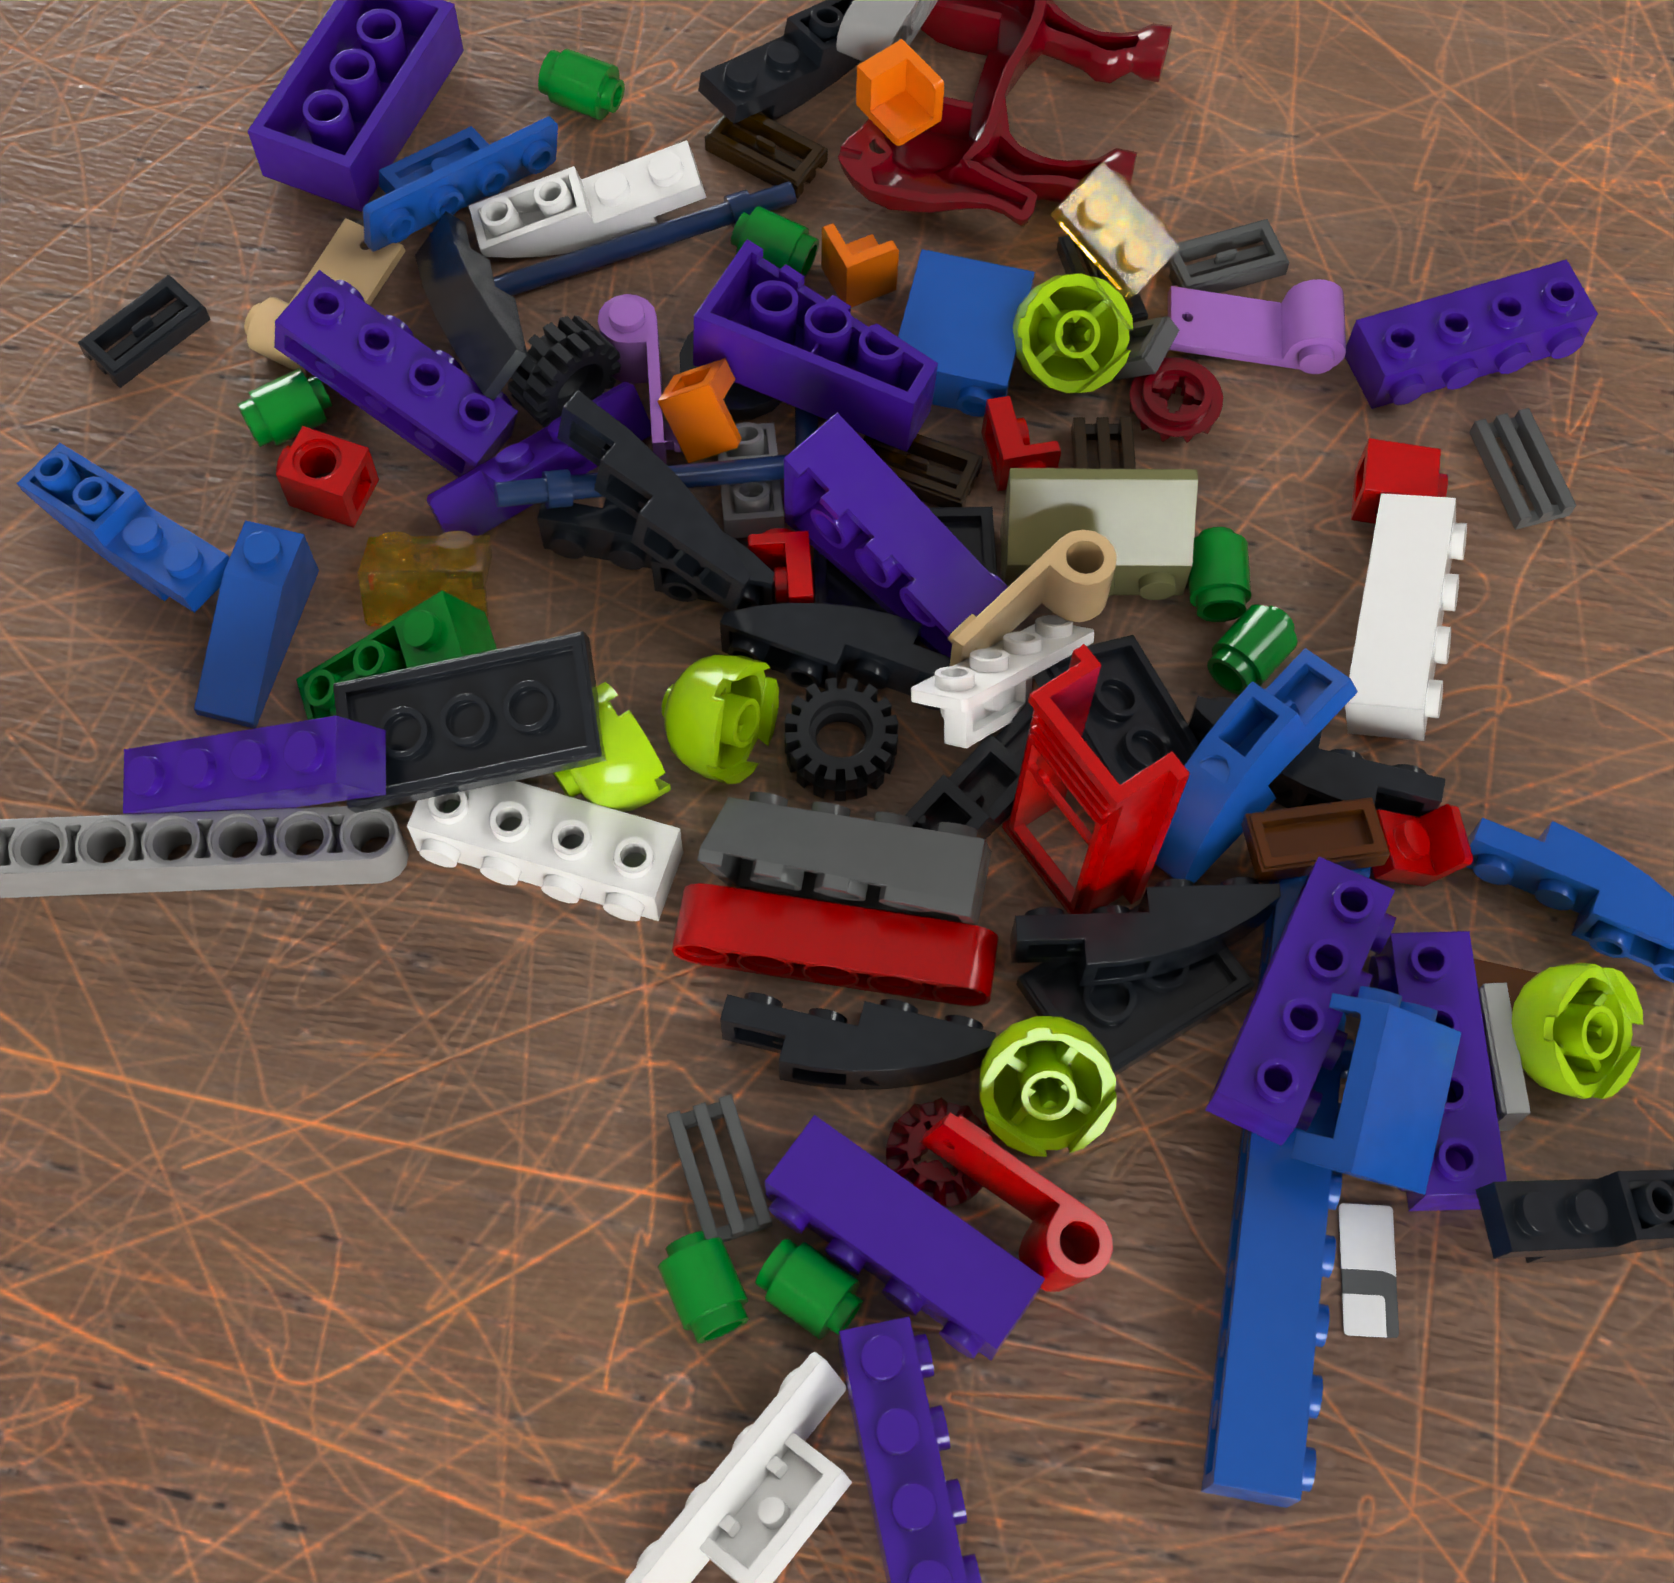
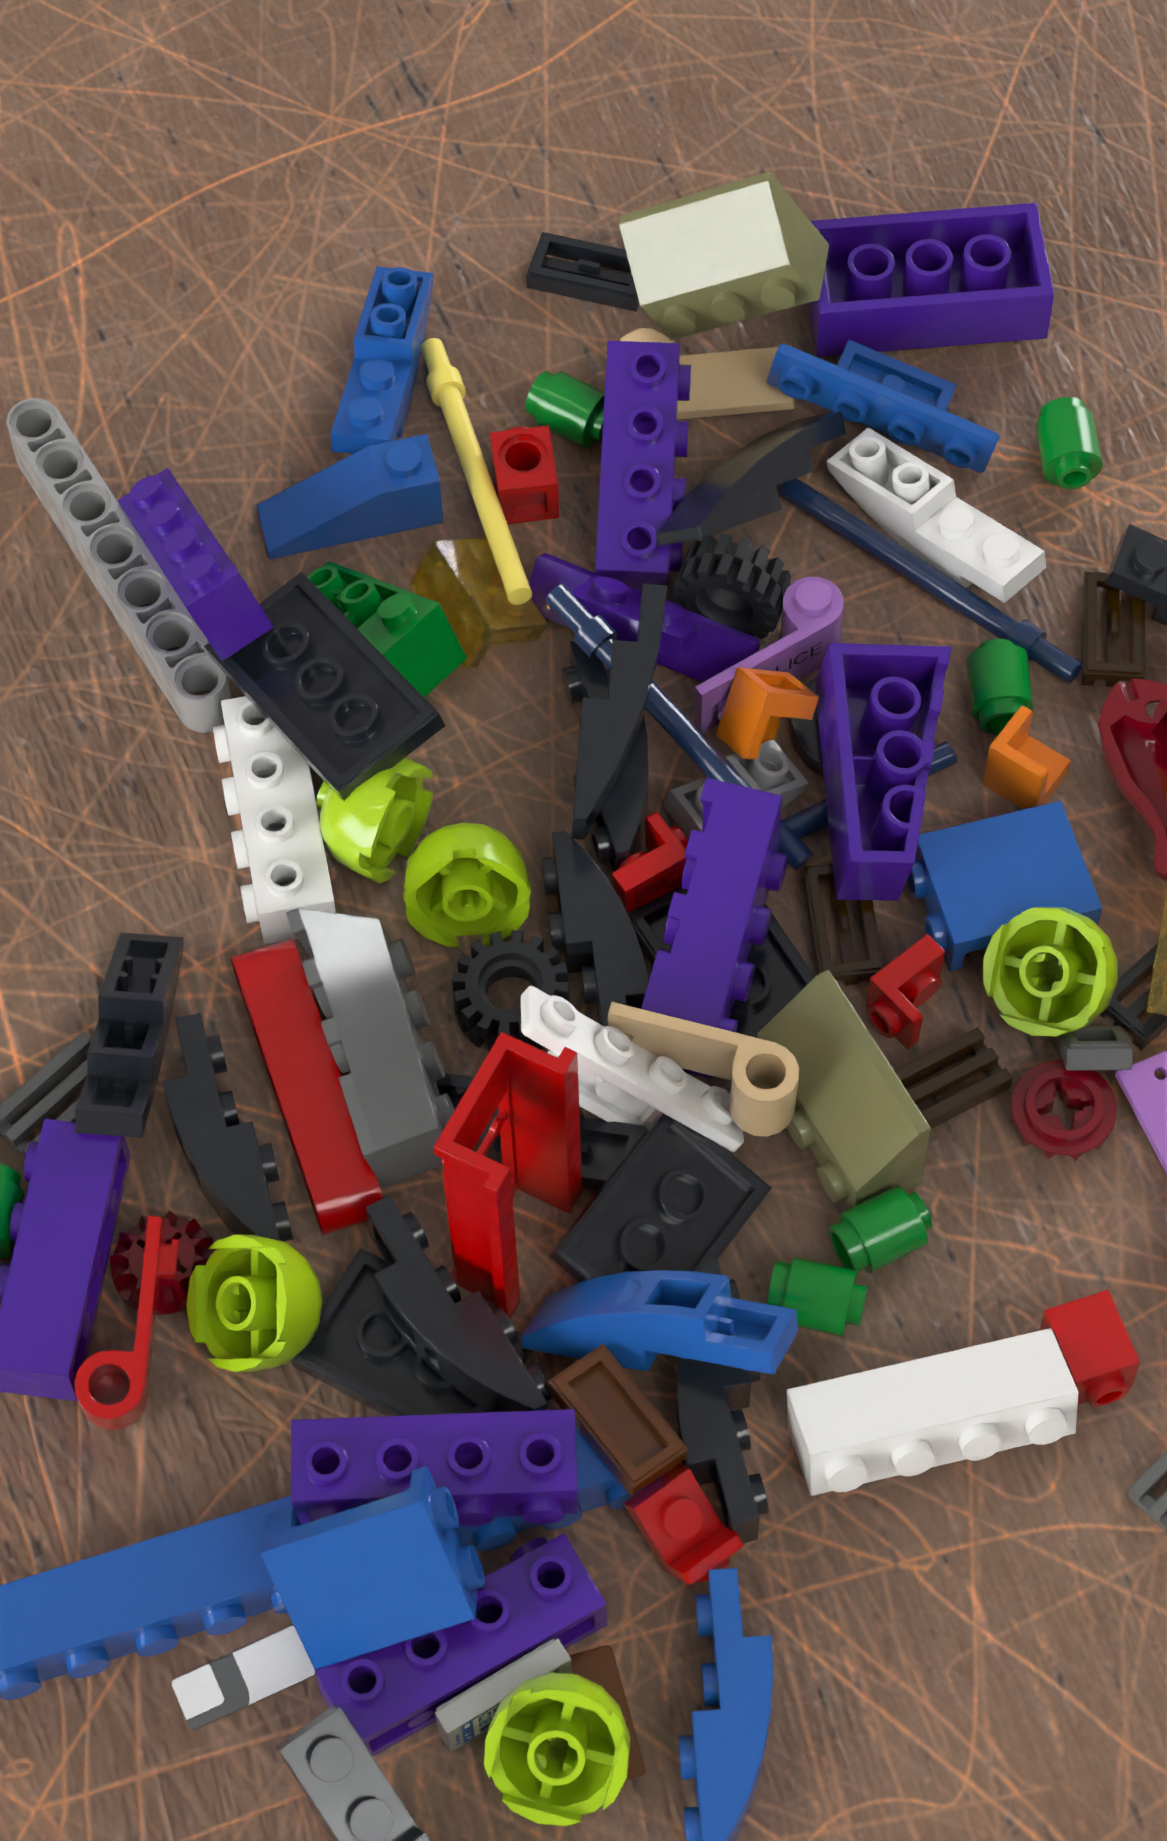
camera: 65 degrees right, 5 degrees down
none -> black slope [75,933,184,1138]
none -> light yellow bar [421,338,532,605]
none -> slope [619,171,829,340]

